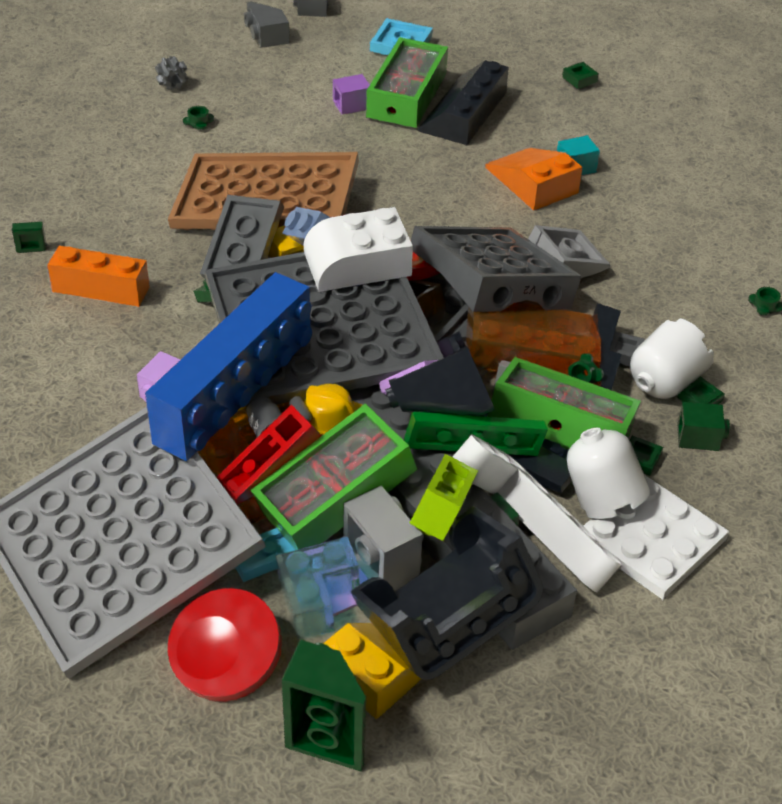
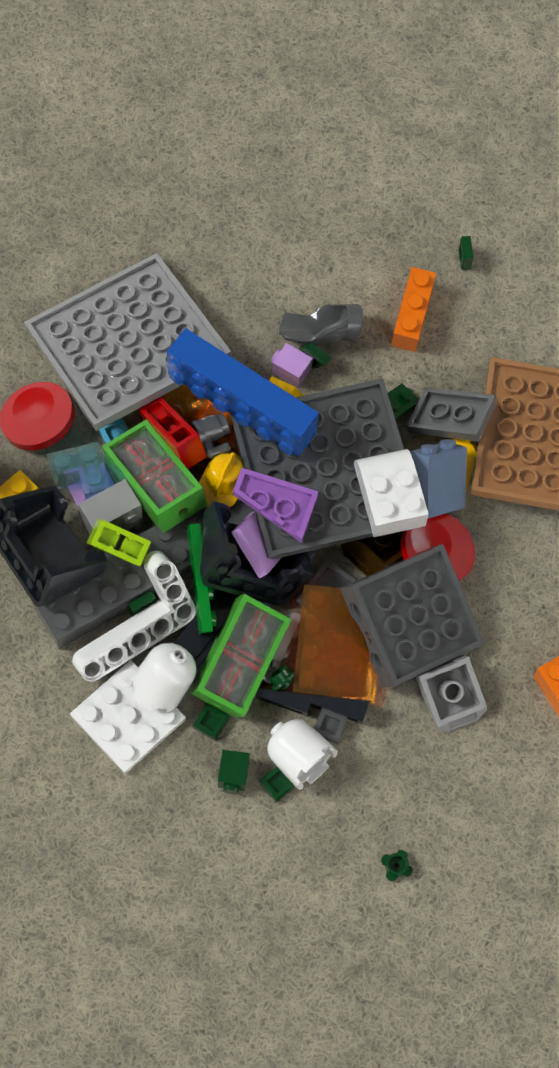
camera: 90 degrees right, 25 degrees up
none -> medium lavender wing [233,468,319,543]
none -> dark grey hair [279,304,363,344]
none -> dark green tile [299,342,331,369]

